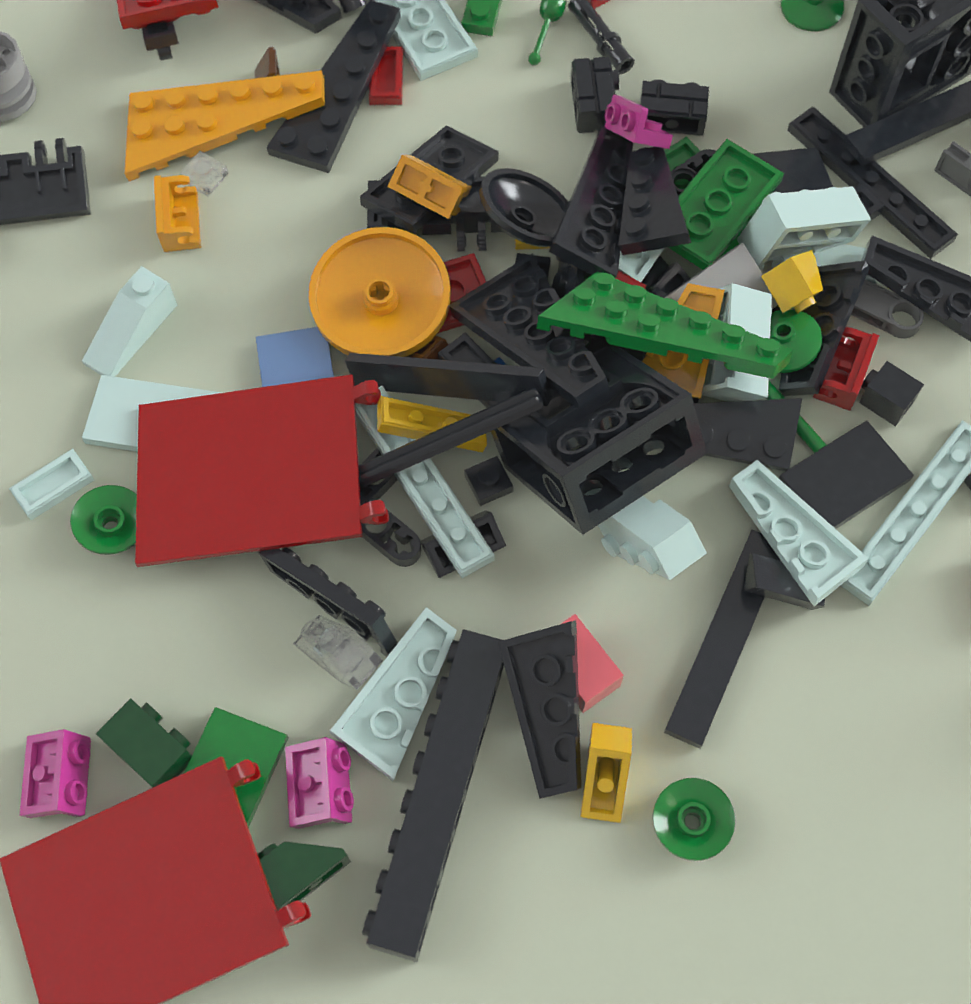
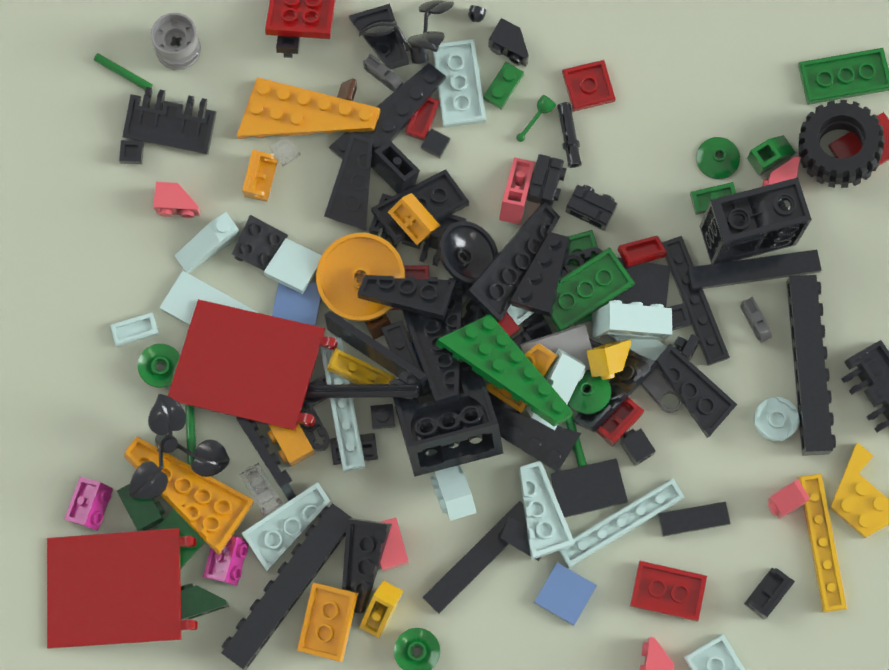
camera: 20 degrees right, 10 degrees up
dark pink bracket [605,94,673,149] -> none
none -> light orange wing [124,436,254,555]
none -> black plant [129,394,230,499]
none -> coral slope [153,182,200,218]
none -> green bar [185,405,196,465]
none -> black hinge [232,215,288,271]
none -> light aqua tile [264,238,322,294]
none -> light orange brick [267,423,315,467]
none -> light orange plate [297,582,358,662]
none -> black wing [324,133,373,230]
none -> black wing [357,275,457,320]
none -> dark grey piece [363,54,403,92]
none -> black brick [371,141,420,194]
none -> black tile [421,128,450,158]
none -> coral slope [499,157,535,225]
none -> medium blue tile [534,563,597,626]
none -> red tile [617,235,667,267]
none -> black tile [674,334,699,361]
none -> green plate [690,182,736,215]

